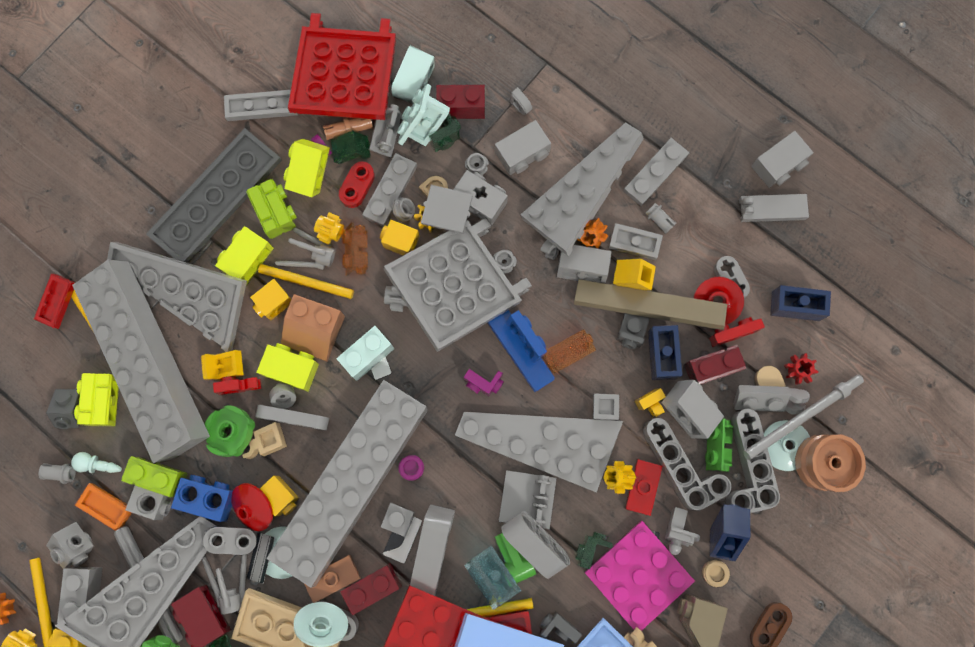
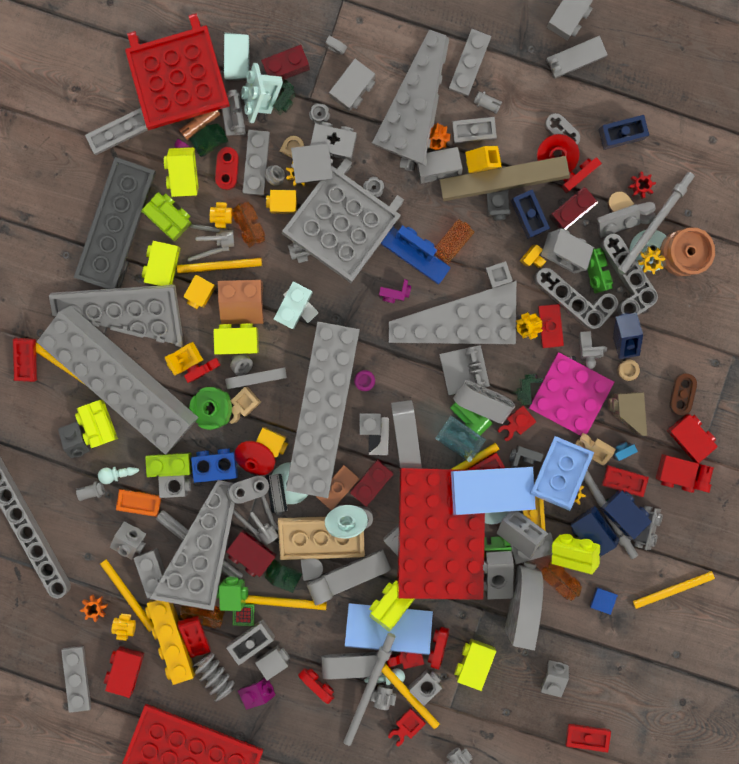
camera: 20 degrees left, 10 degrees up
none -> red plate [497,405,536,441]
none -> yellow gear [637,246,665,274]

